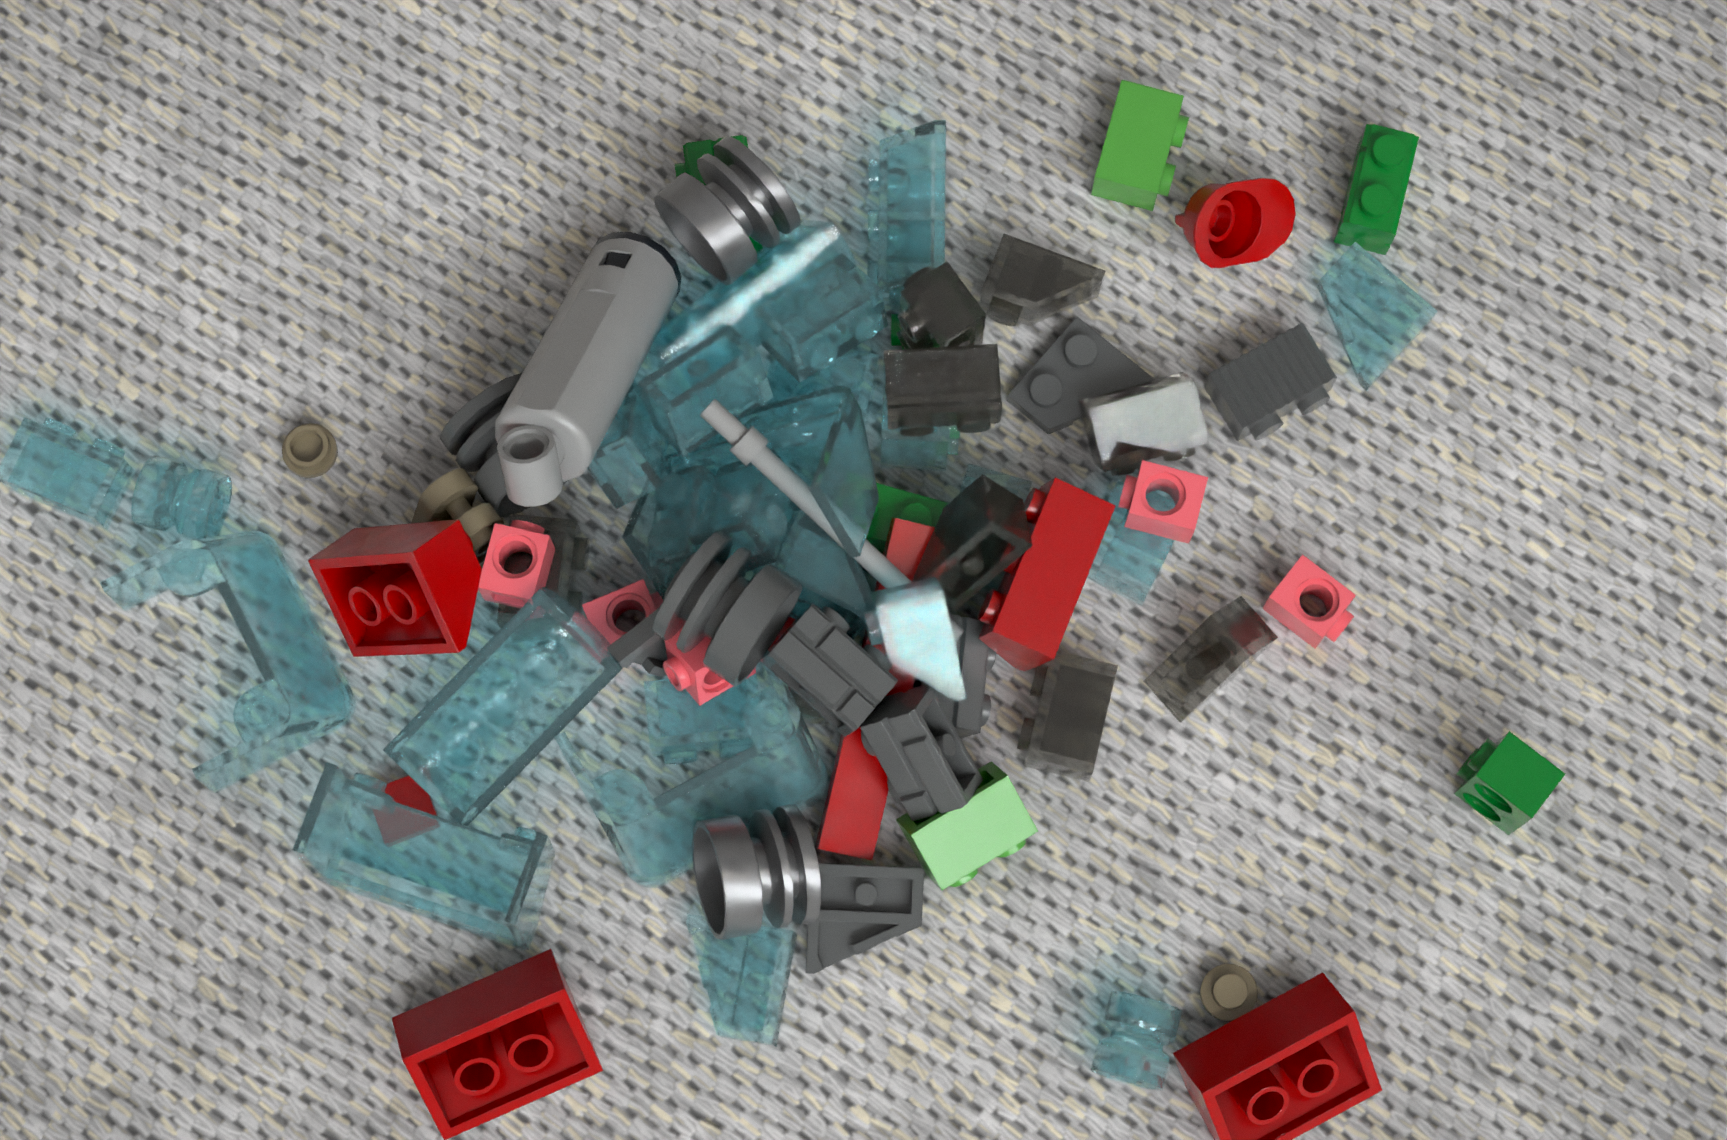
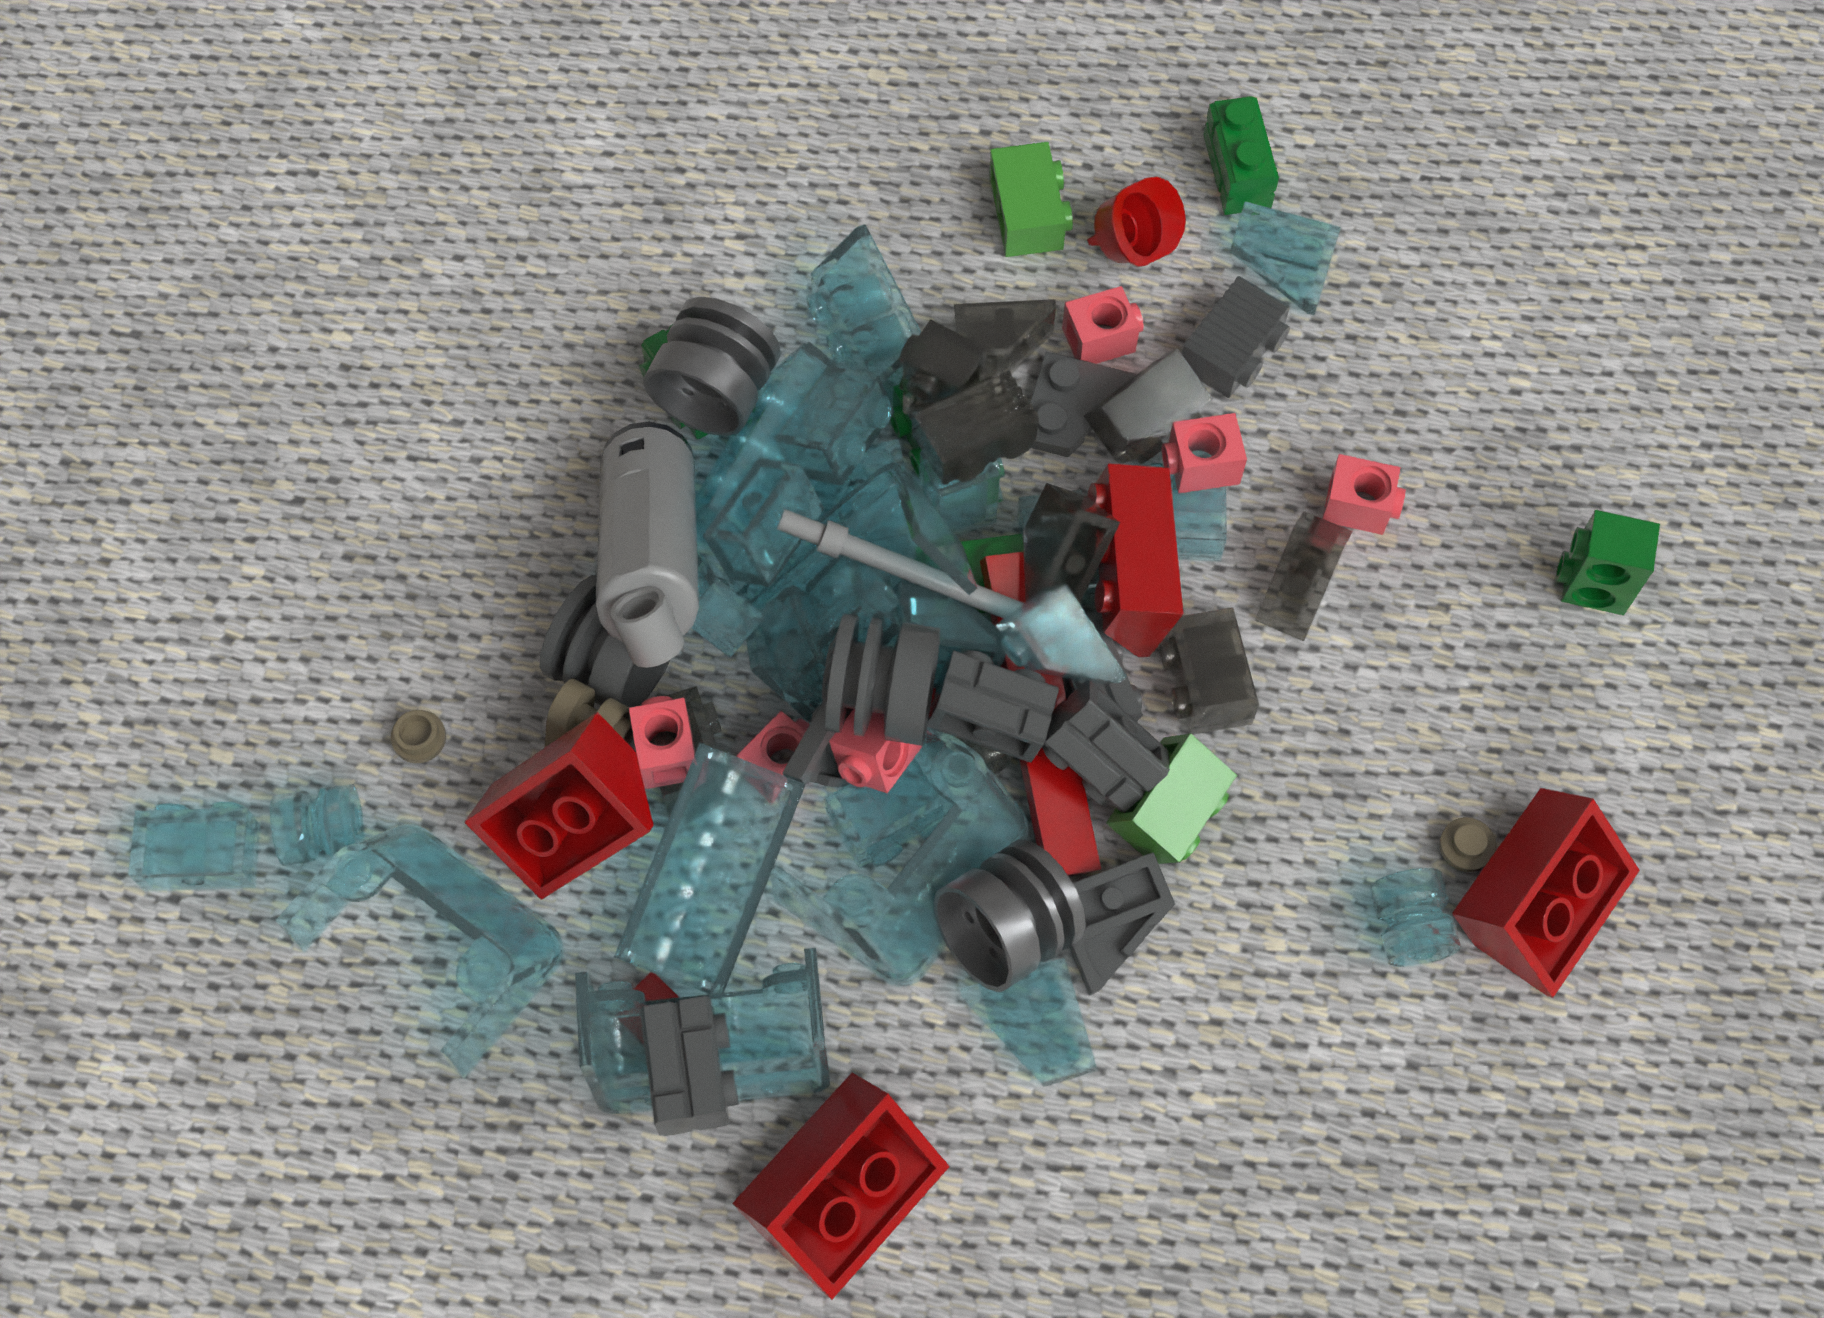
camera: 25 degrees left, 10 degrees down
none -> dark grey brick [640,996,739,1136]
none -> coral brick [1062,286,1144,364]

